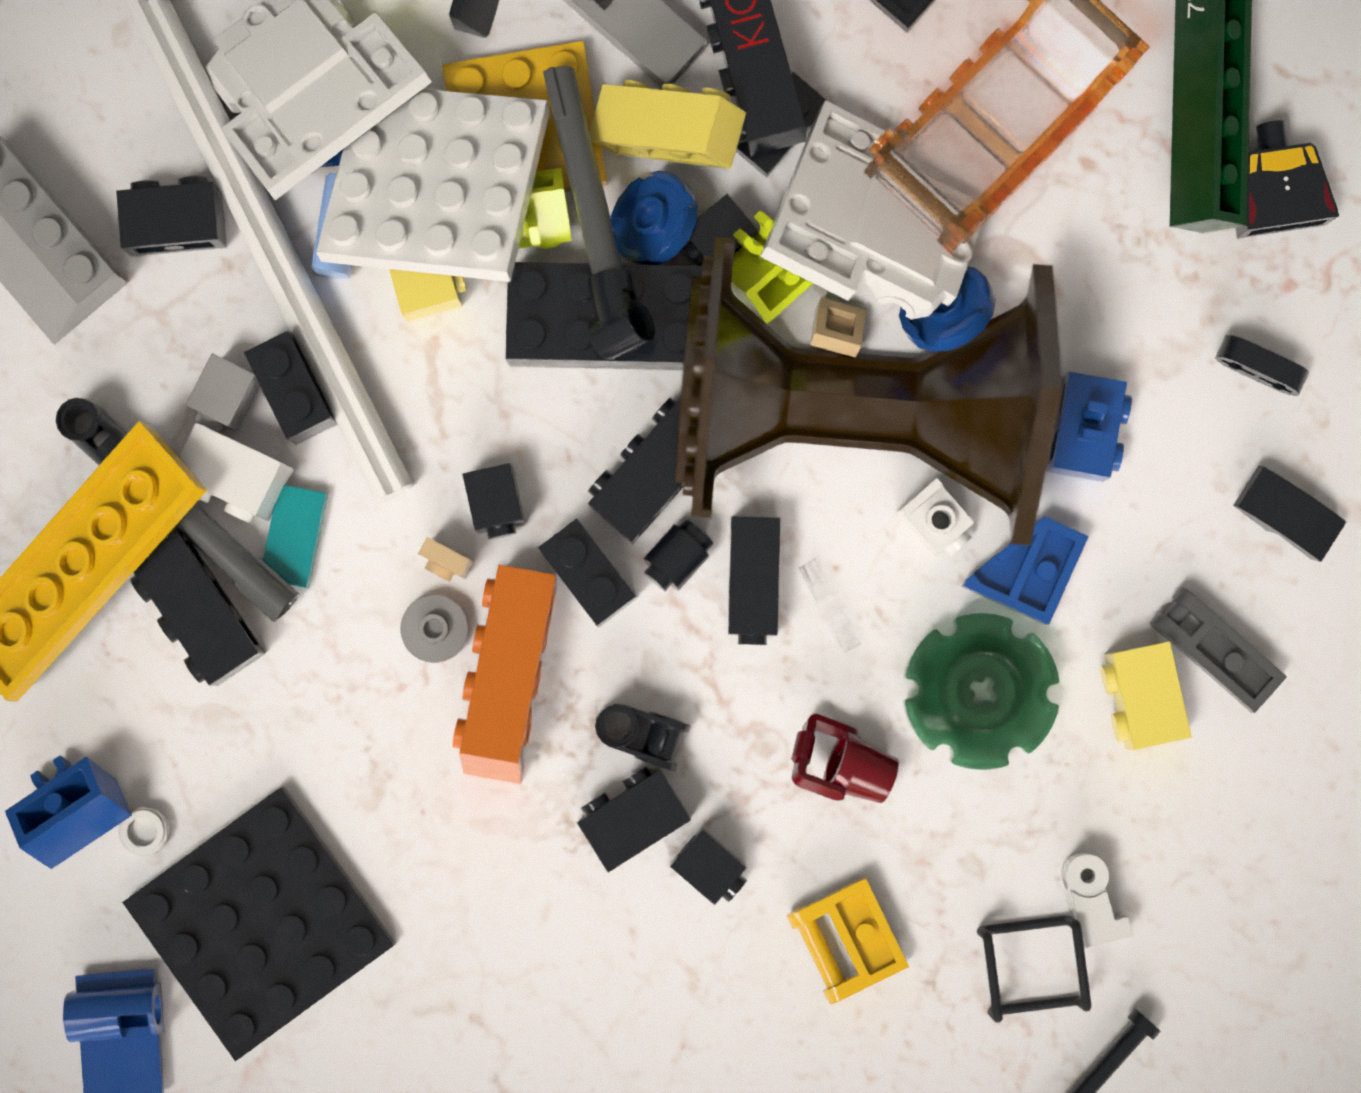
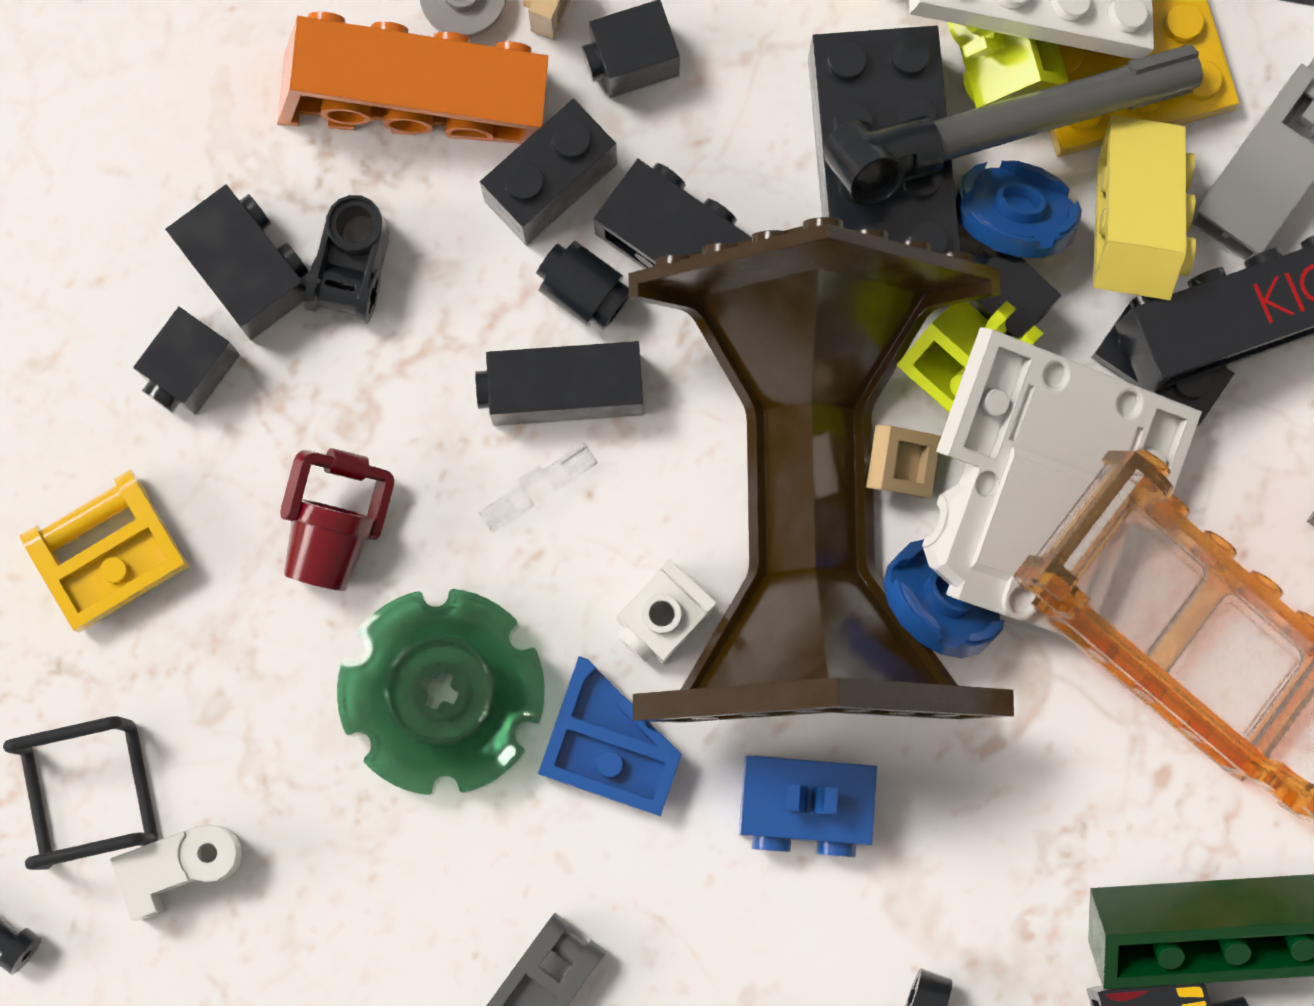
camera: 80 degrees right, 5 degrees down
light yellow brick [1100,641,1192,750] -> none

